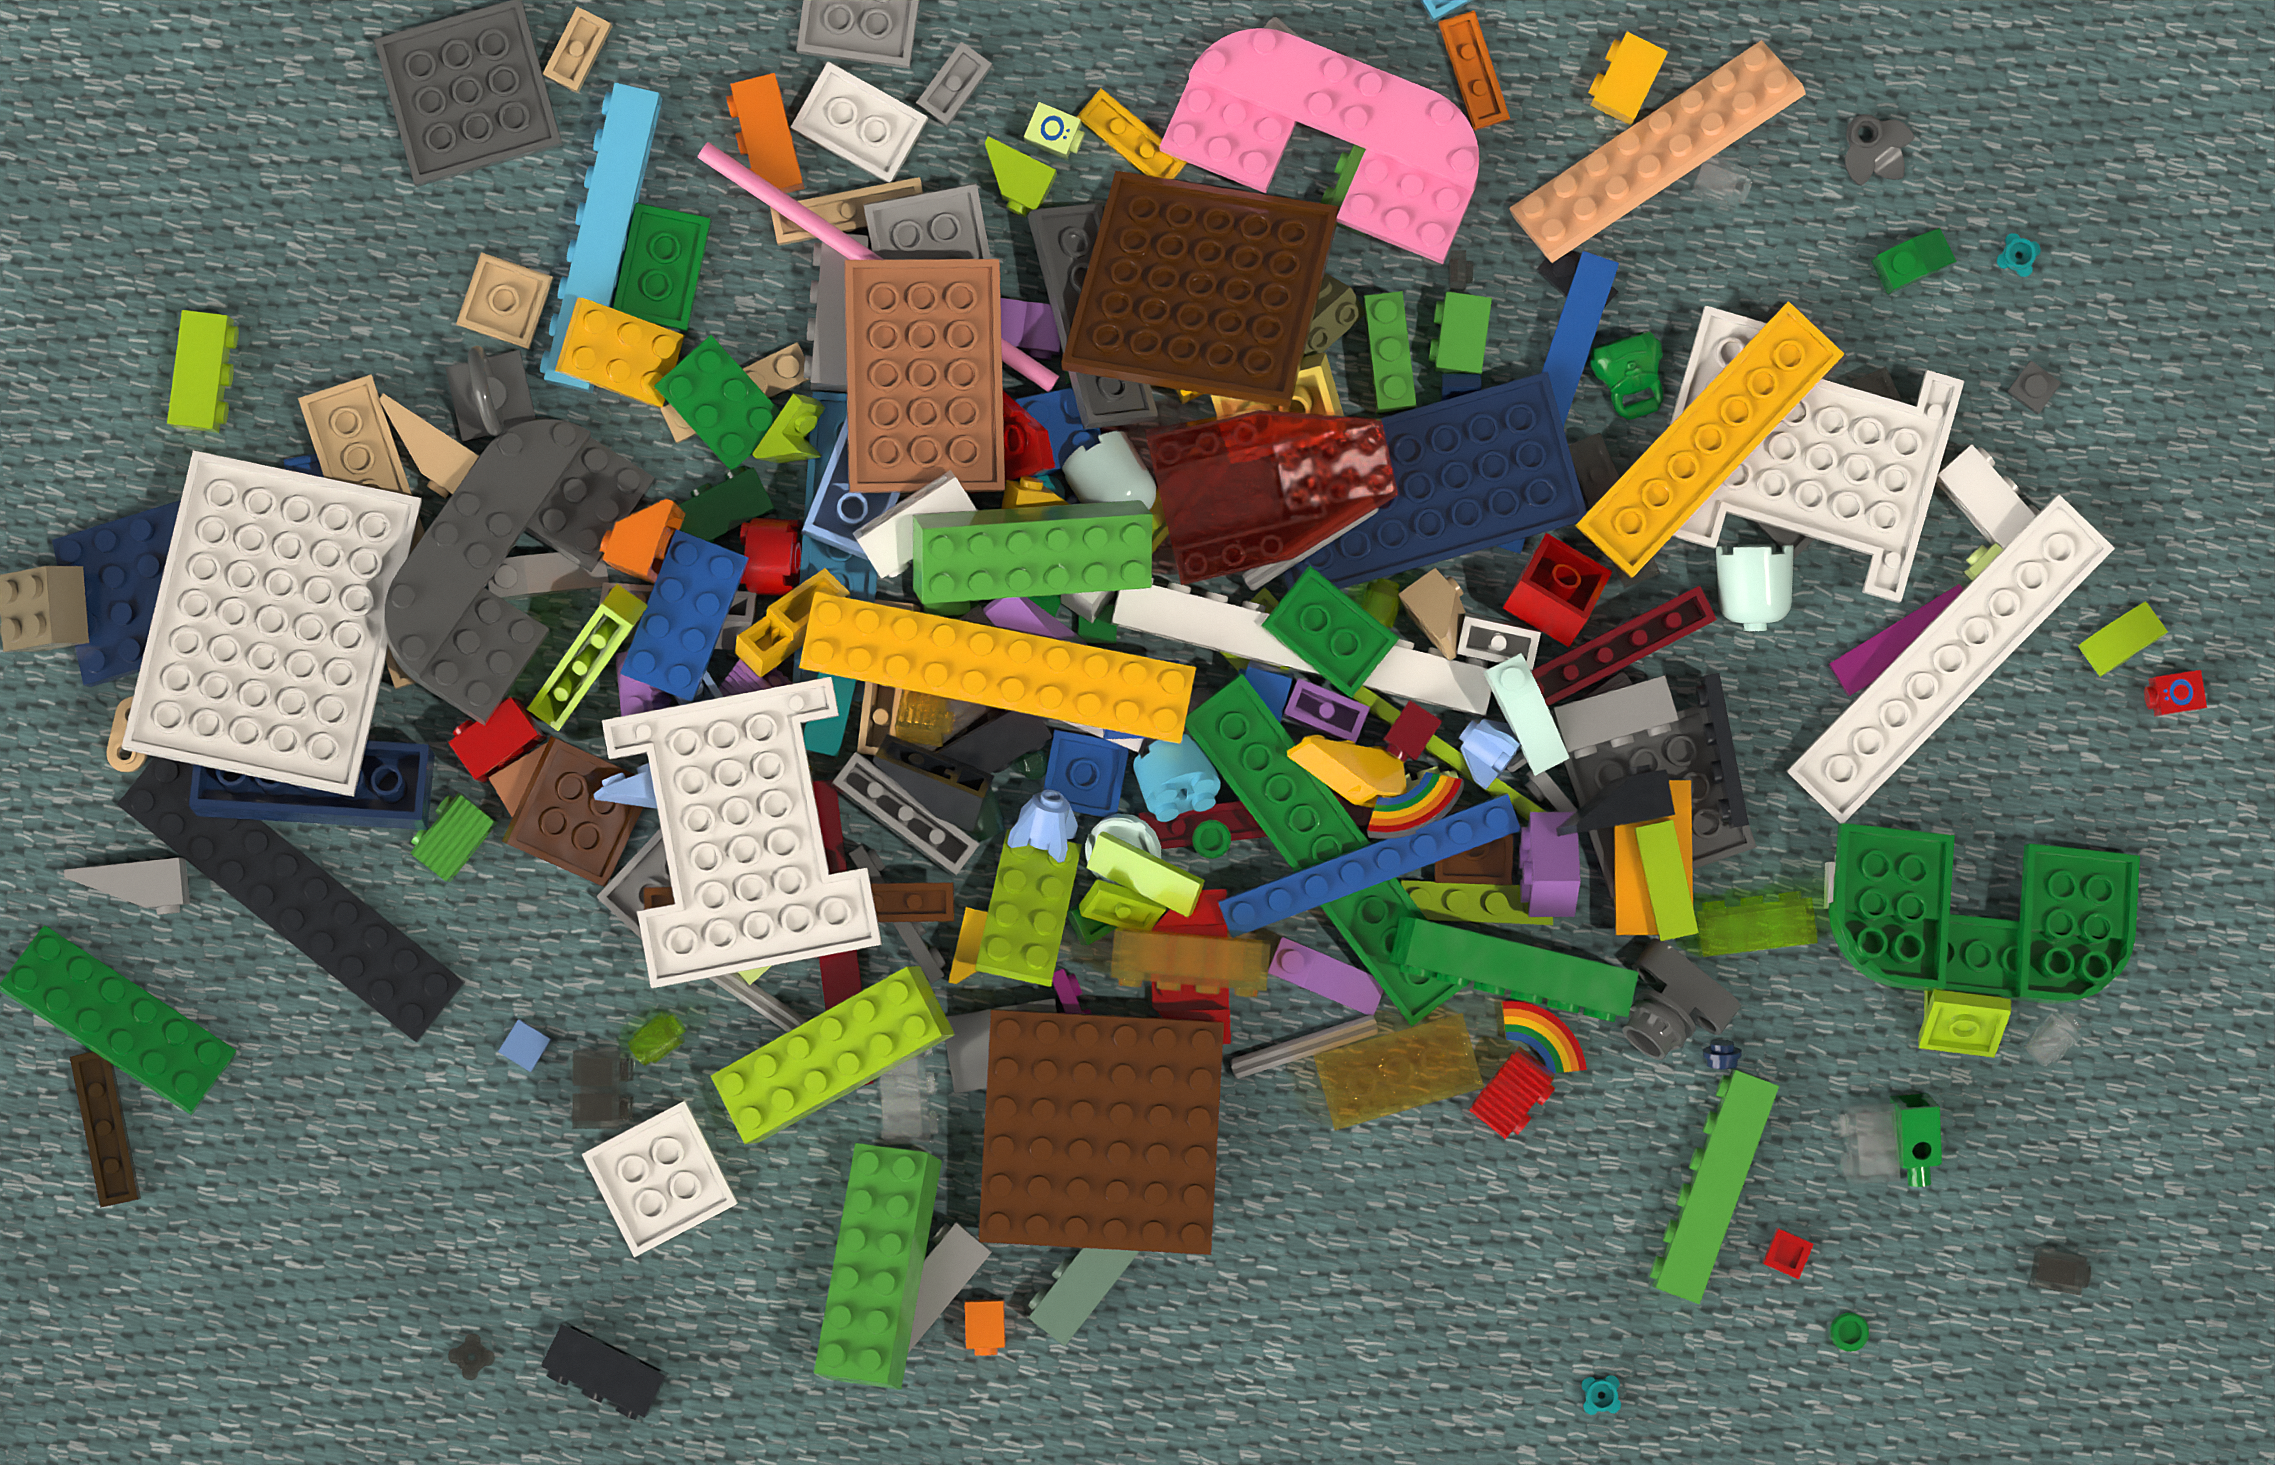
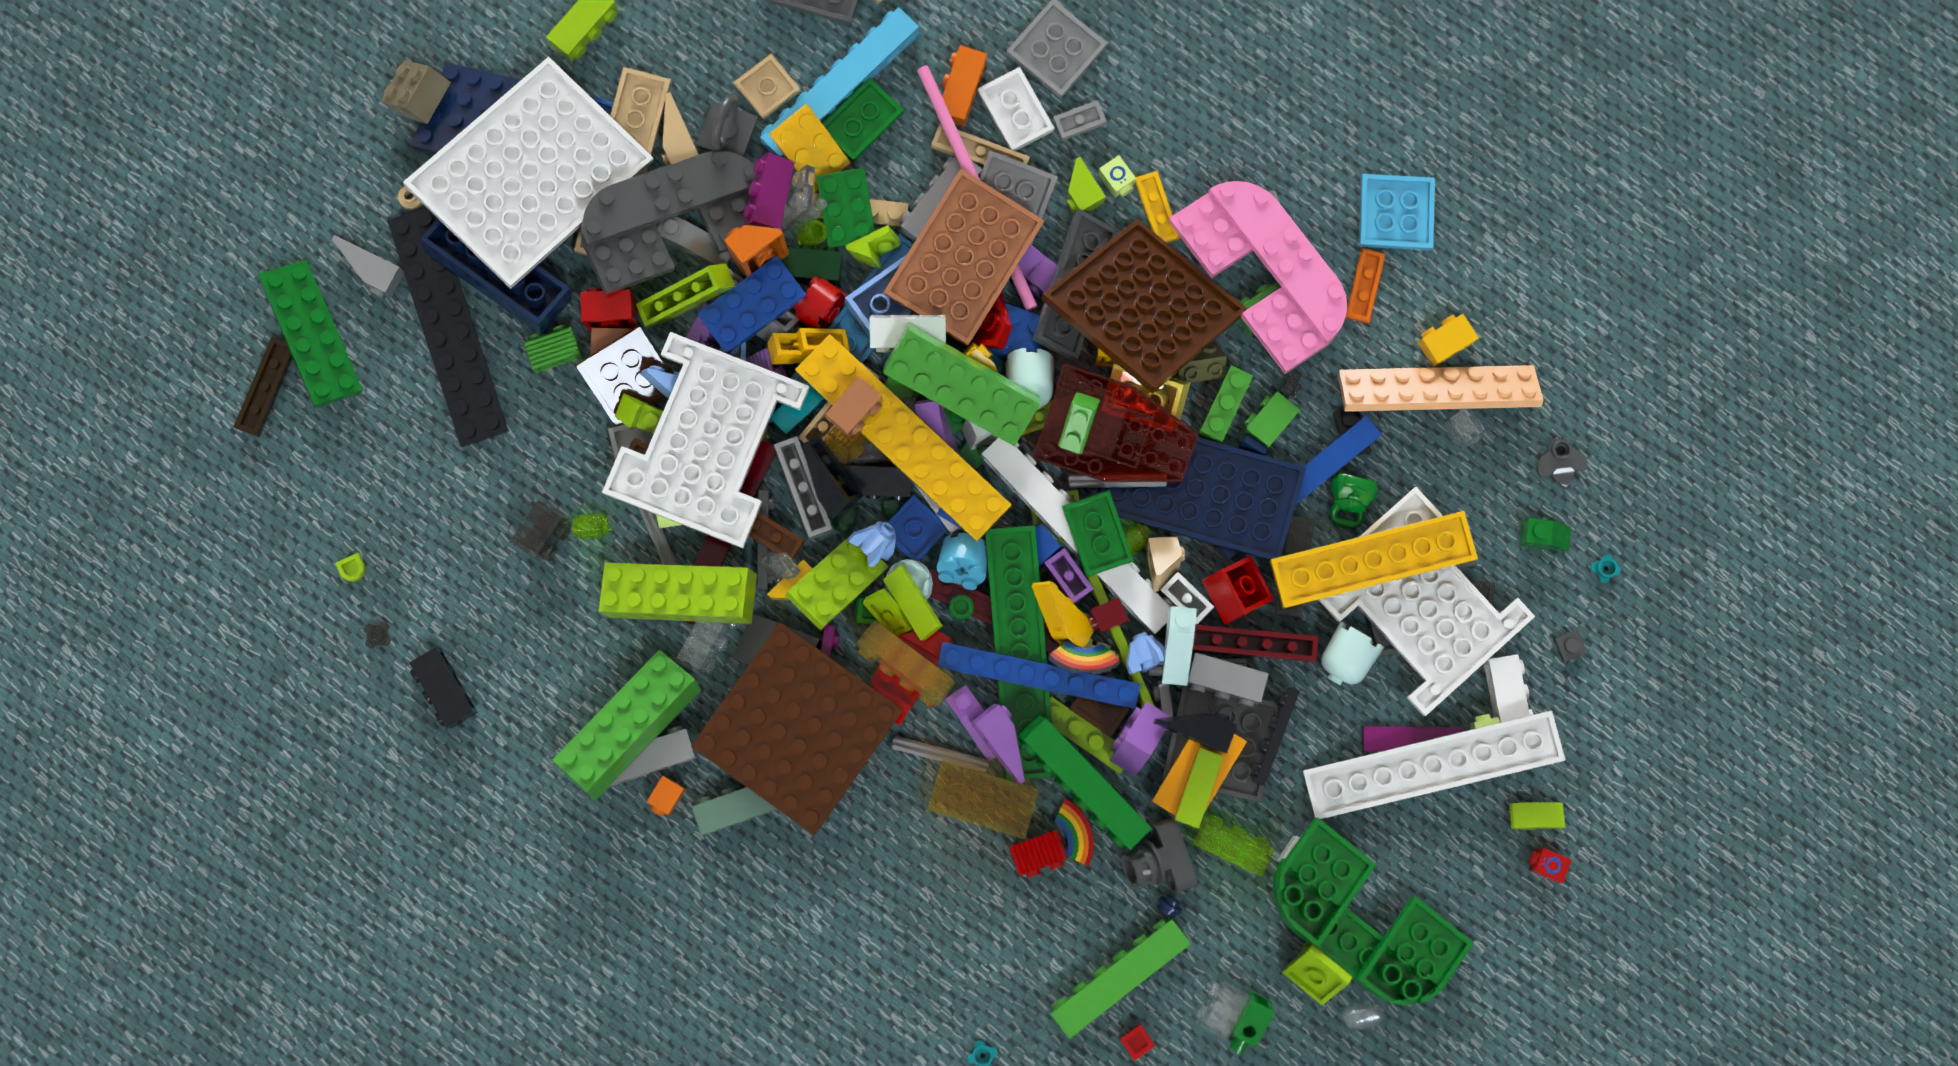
camera: 25 degrees right, 5 degrees down
medium blue tile [498,1019,552,1072] -> none
white plate [582,1101,738,1257] -> none
none -> lime tile [335,553,366,582]
none -> lime slope [615,394,664,434]
none -> magenta brick [743,152,795,229]
none -> clear tile [761,552,800,581]
none -> clear plate [781,164,827,230]
none -> clear neon green brick [797,220,827,248]
none -> nougat brick [825,377,883,438]
none -> medium lavender slope [970,704,1025,784]
none -> bright green brick [1058,392,1100,454]

